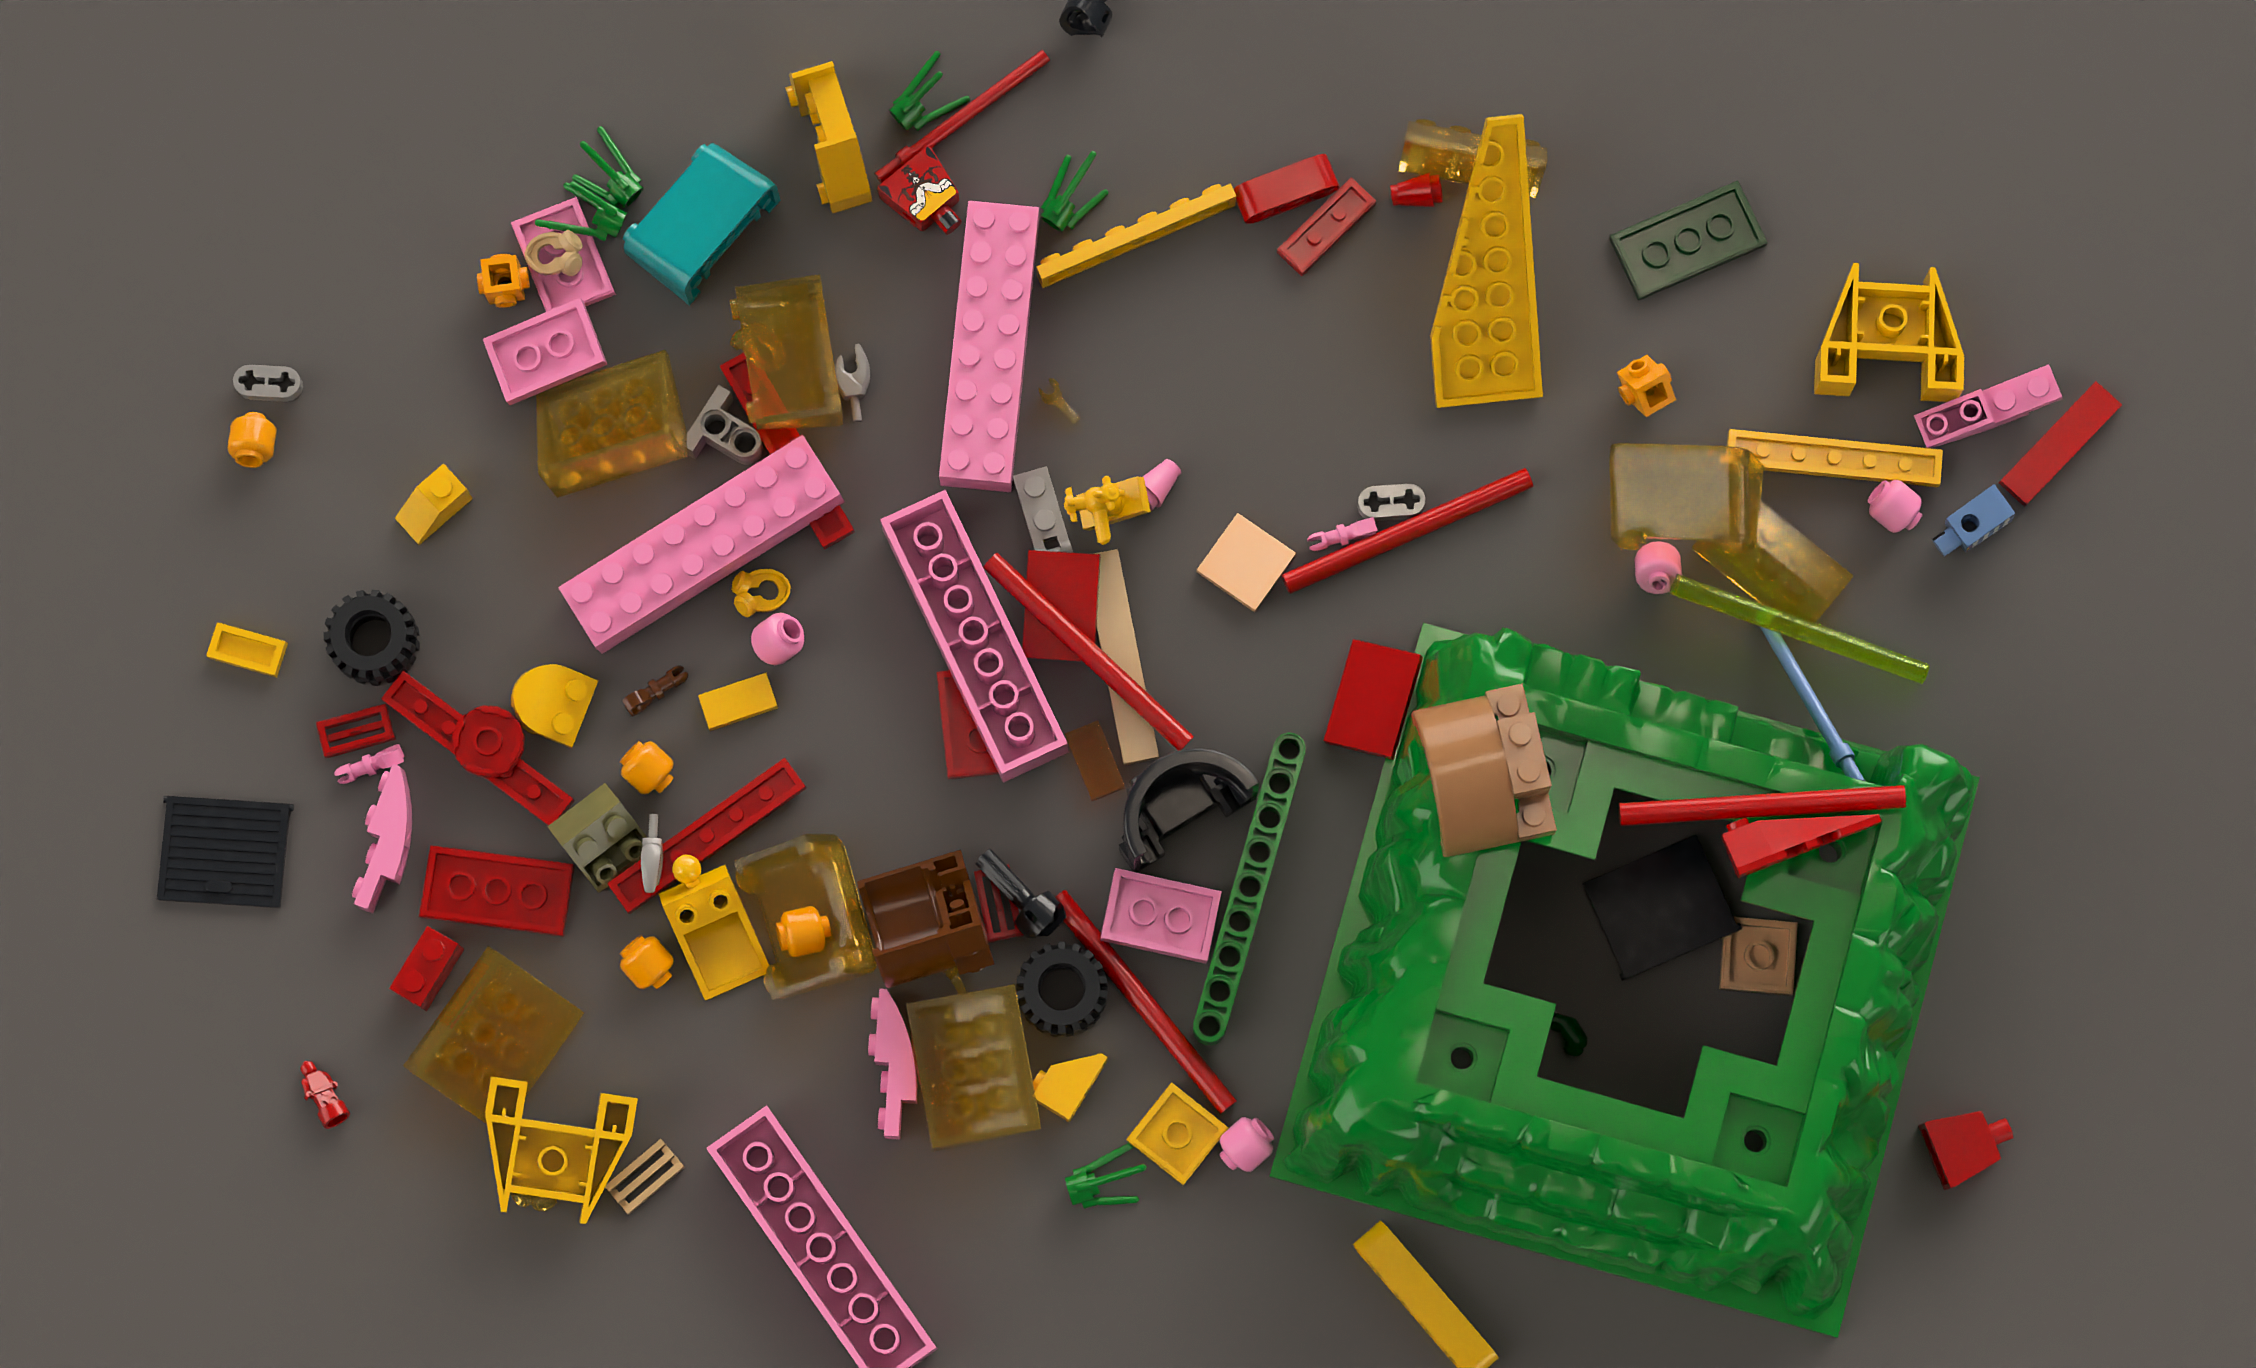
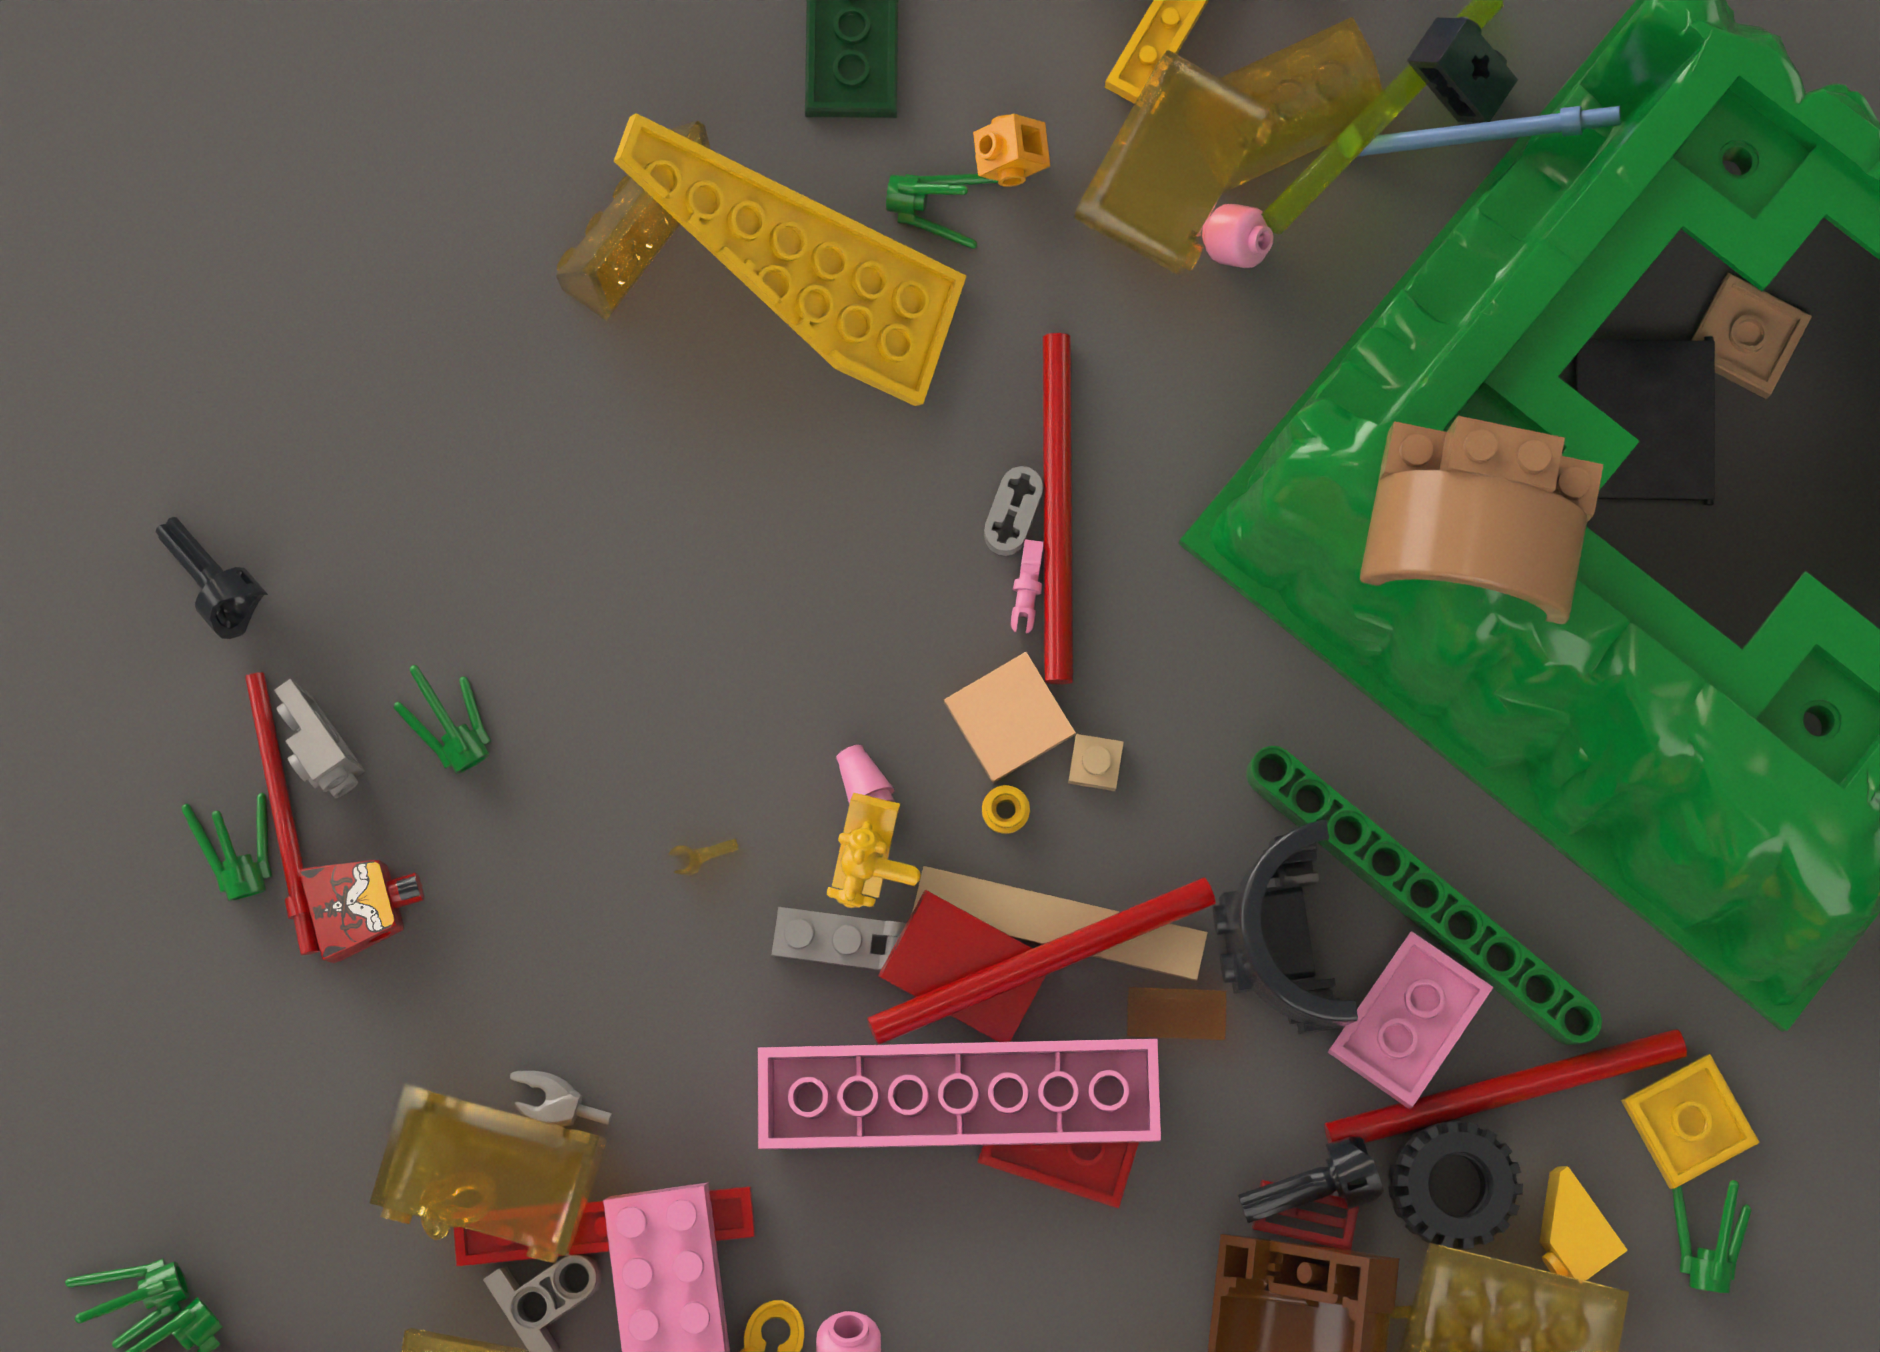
camera: 65 degrees left, 0 degrees up
teal windscreen [622,143,781,306] -> none
yellow wedge [785,61,872,214] -> none
bright pink brick [939,201,1040,492] -> none
yellow plate [1036,183,1236,288] -> none
bright pink head [1219,1117,1274,1172] -> none
red beam [1234,154,1340,224] -> none
red tile [1277,177,1376,276] -> none
red tile [1323,639,1423,760] -> none
red cone [1390,172,1443,207] -> none
dark green arm [1550,1012,1587,1056] -> none
red piece [1619,785,1906,826] -> none
wedge [1721,814,1882,878] -> none
none -> light grey plate [274,679,366,799]
none -> green plant [886,174,998,249]
none -> yellow plate [982,785,1030,834]
none -> tan plate [1068,734,1124,791]
none -> black brick [1407,17,1518,123]

